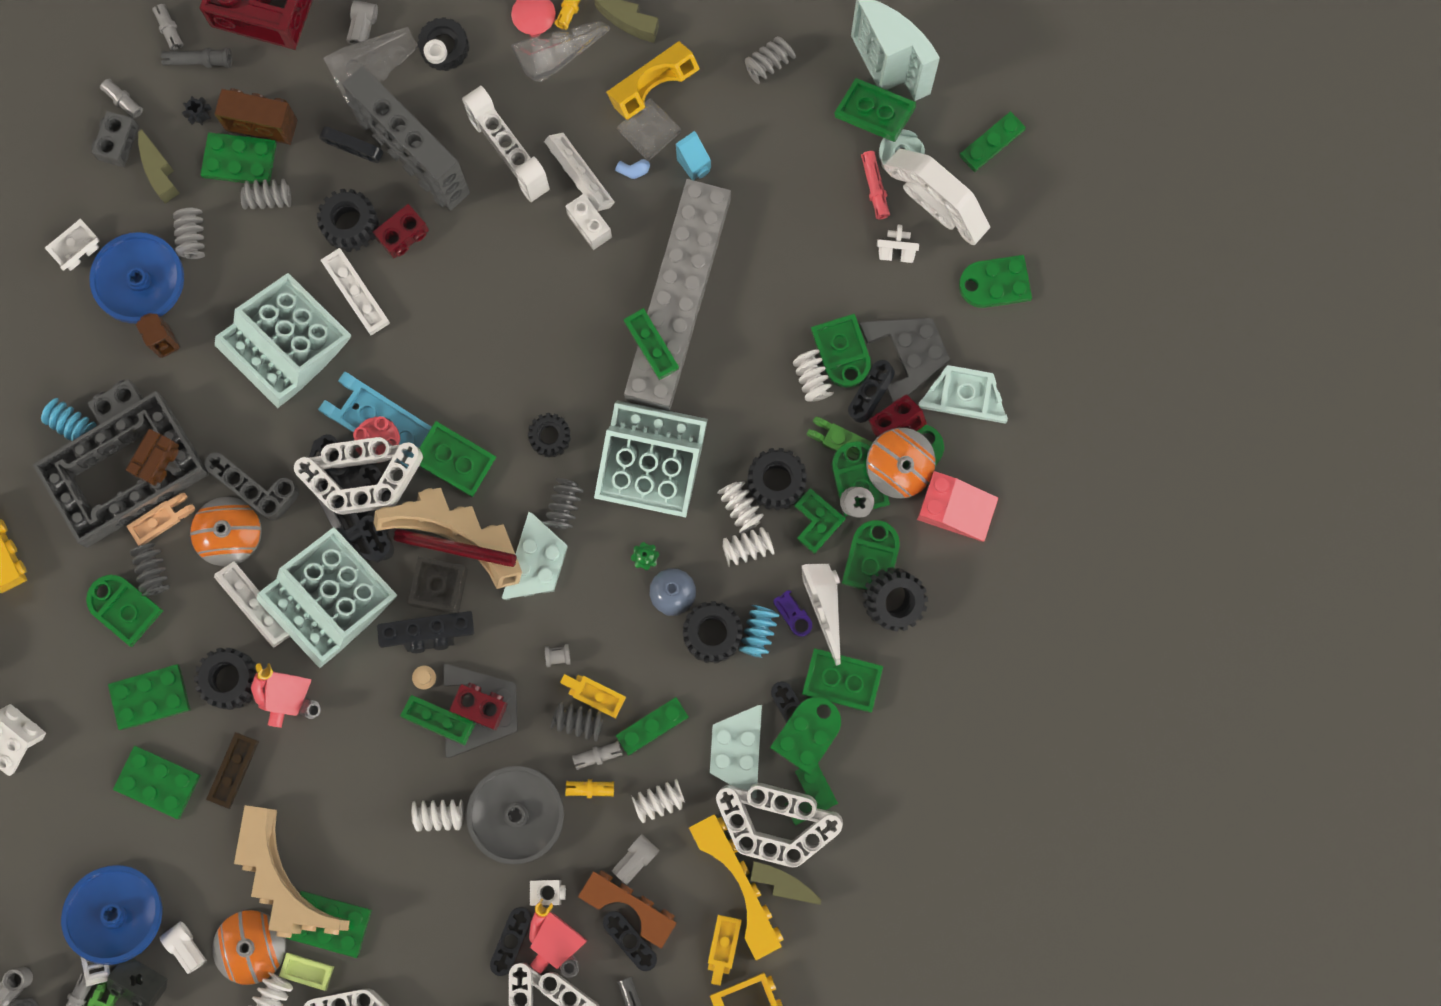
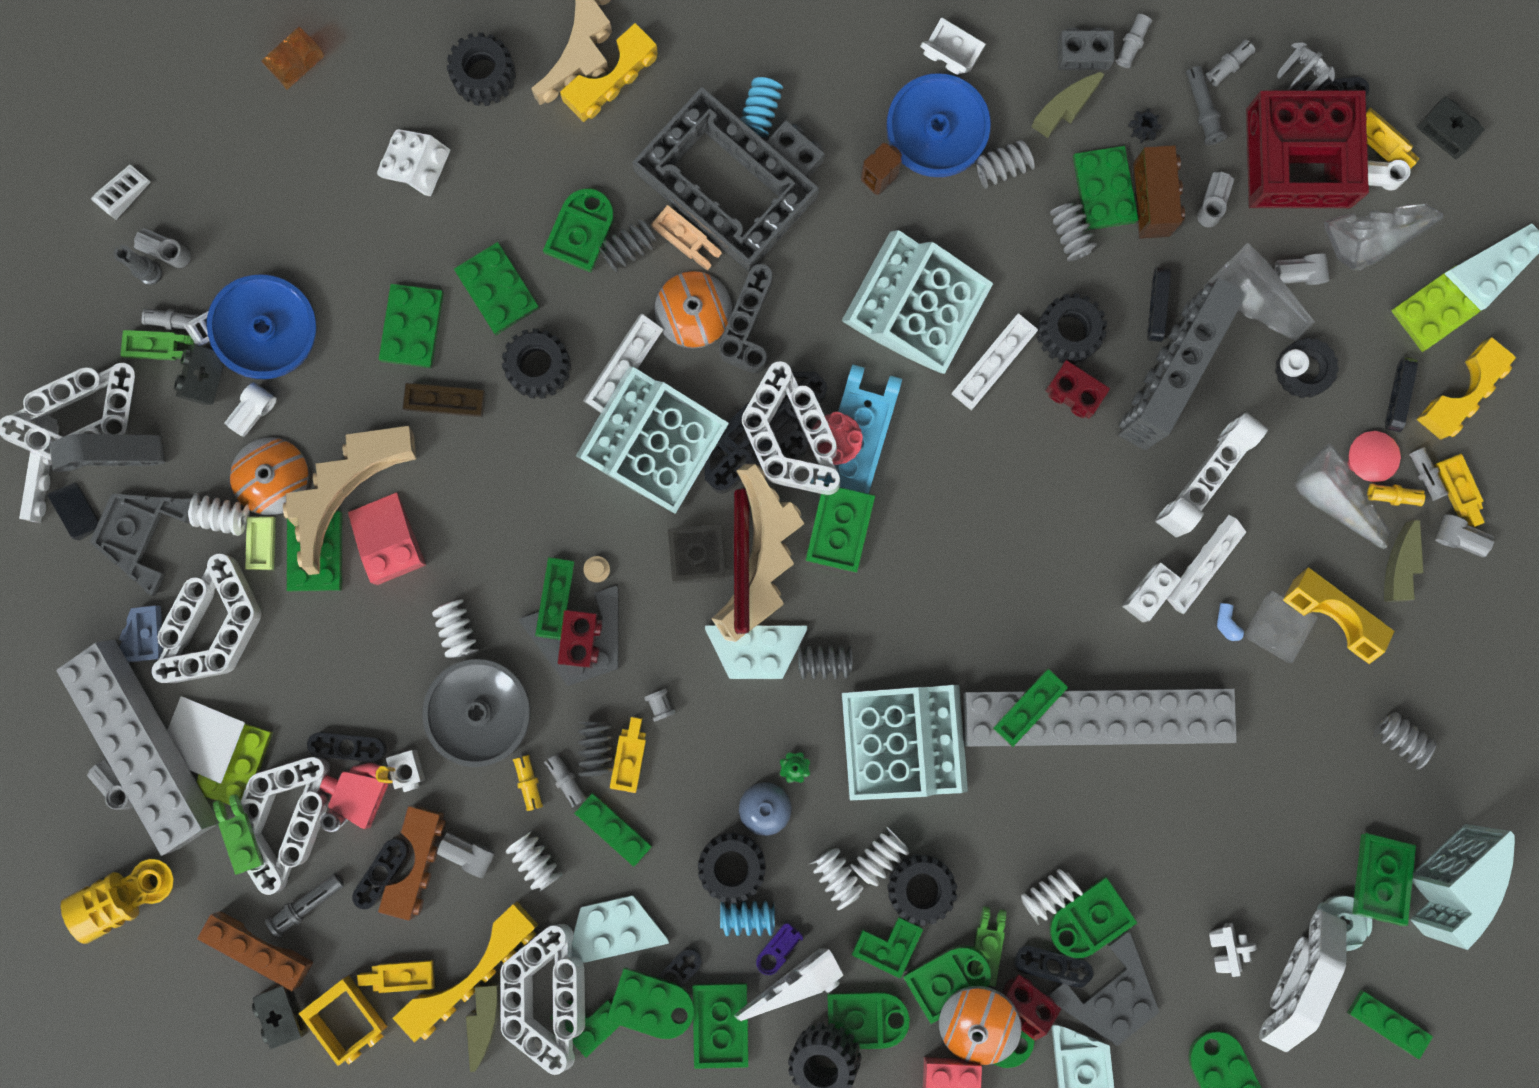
camera: 70 degrees right, 5 degrees up
reddish brown brick [125,429,179,486] -> none
coral torso [251,663,321,728] -> none
black bracket [377,611,474,654] -> none
black tyre [528,413,571,458] -> none
medium azure slope [676,131,711,180] -> none
light grey piece [840,487,874,517] -> none
coral pin [861,151,890,220] -> none
none -> coral slope [348,492,426,585]
none -> light grey piece [1197,172,1234,228]

